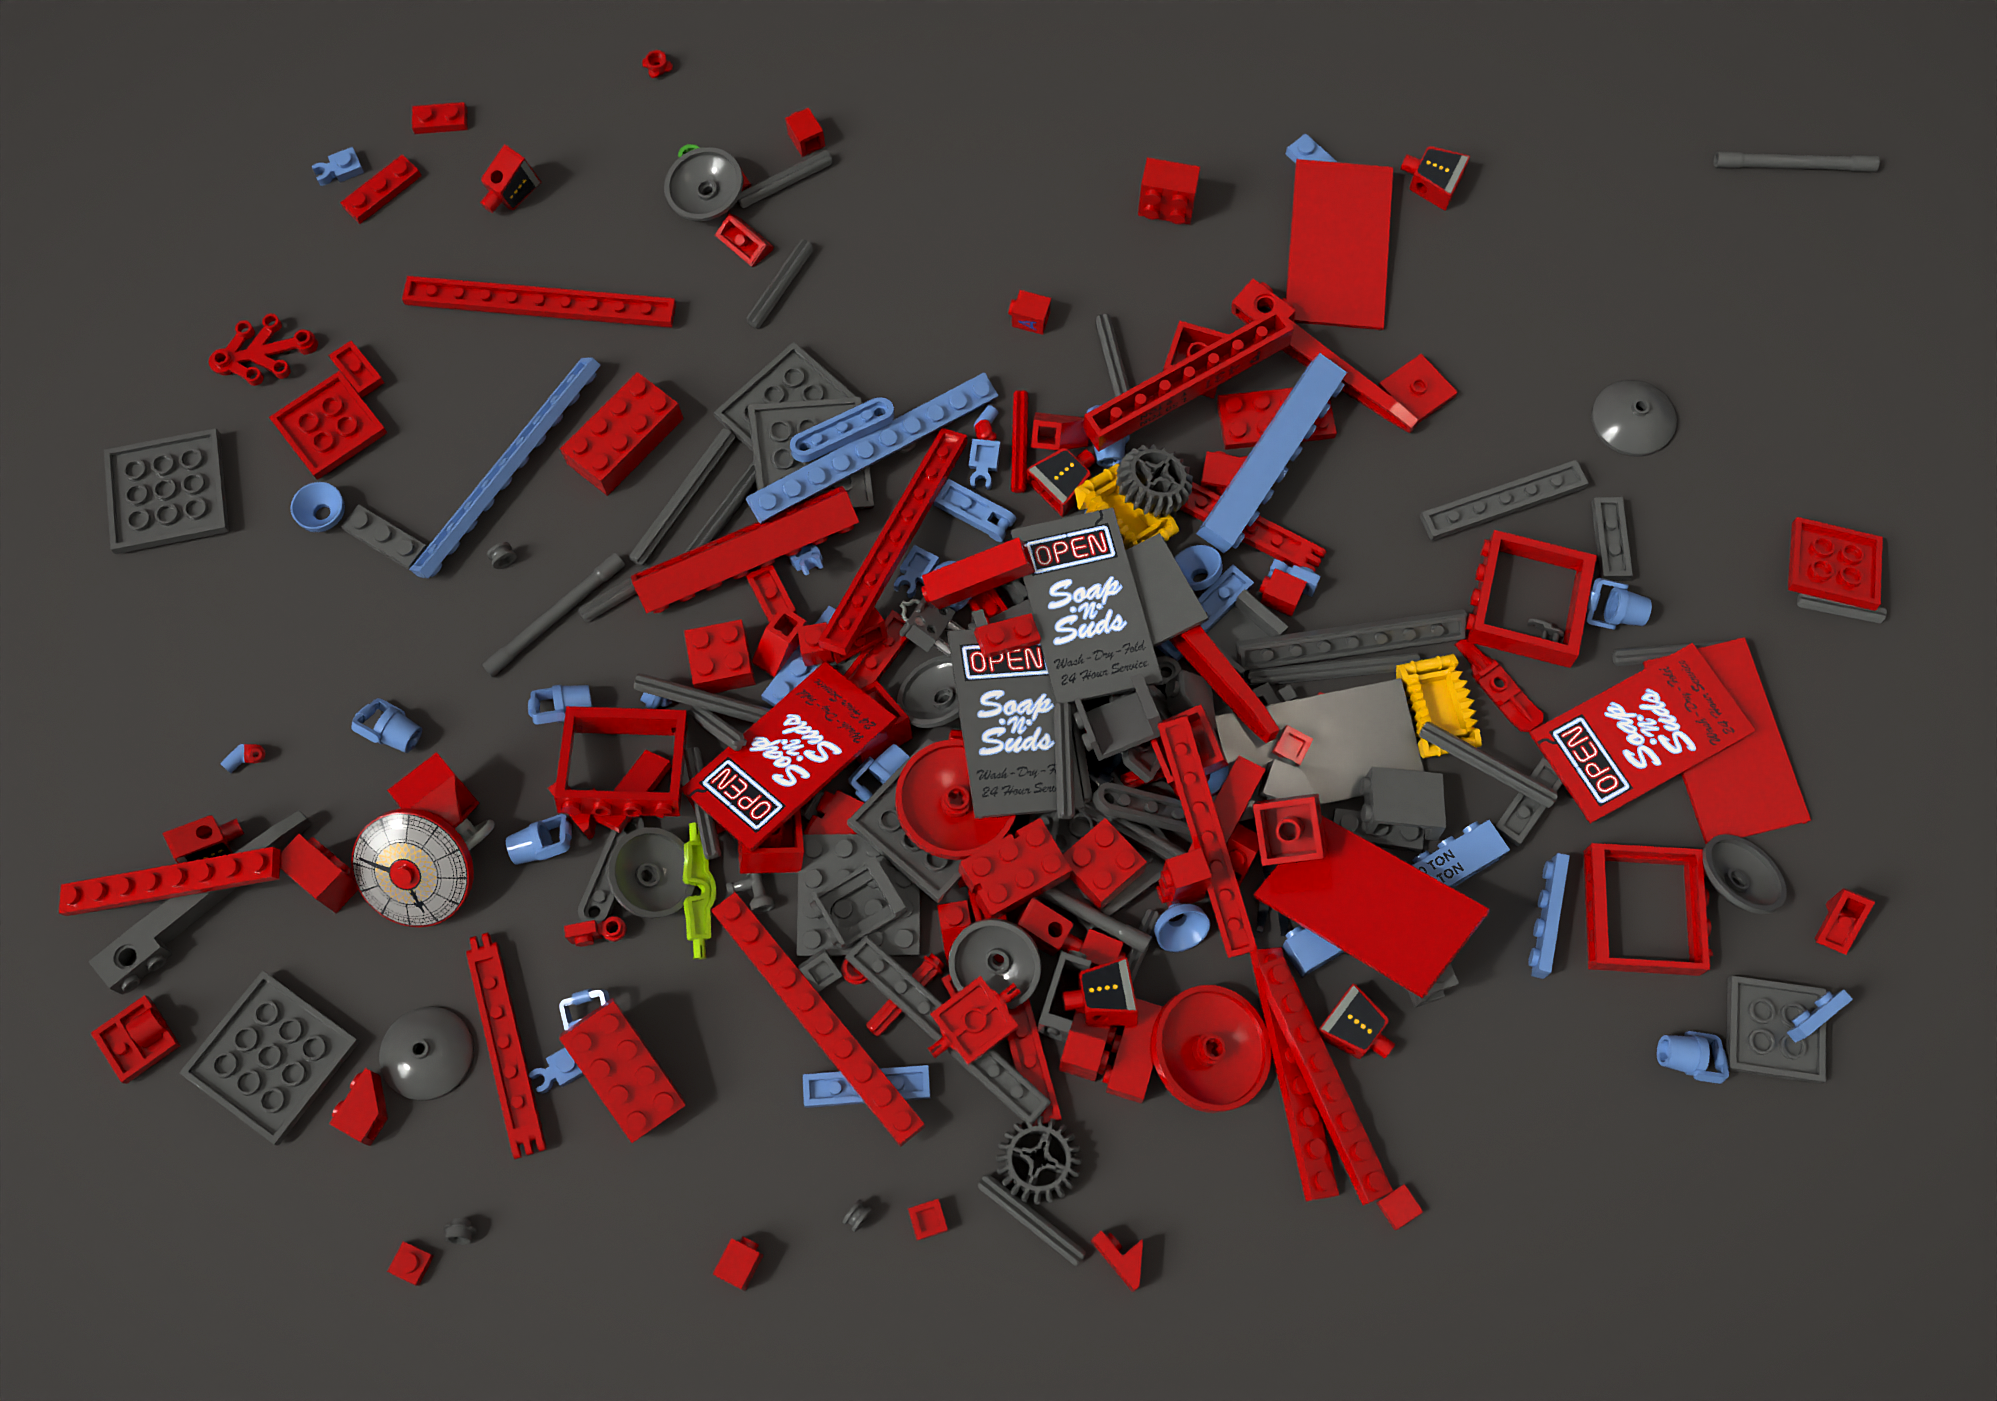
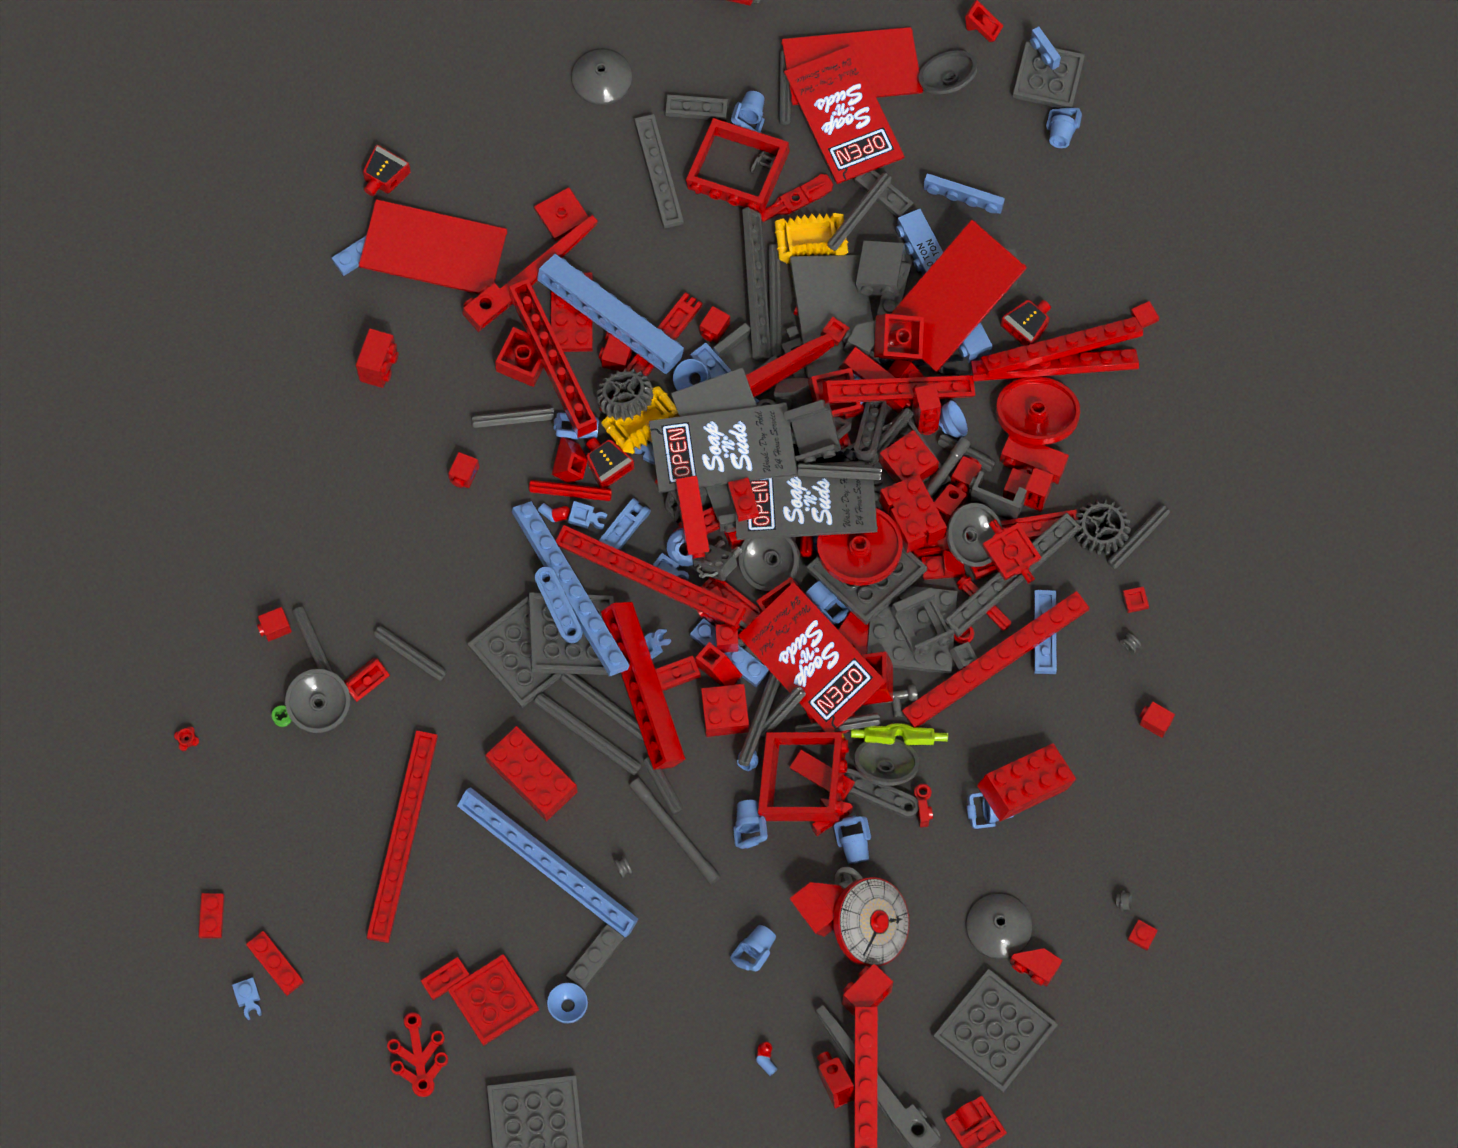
camera: 85 degrees left, 0 degrees up
red hinge [466,932,546,1159] -> none
red torso [480,144,541,213] -> none
medium blue plate [529,1048,584,1094] -> none
torso [1062,958,1138,1026] -> none
red slope [1091,1230,1143,1292] -> none
medium blue plate [1268,559,1321,597] -> none
red window [1583,843,1713,976] -> none

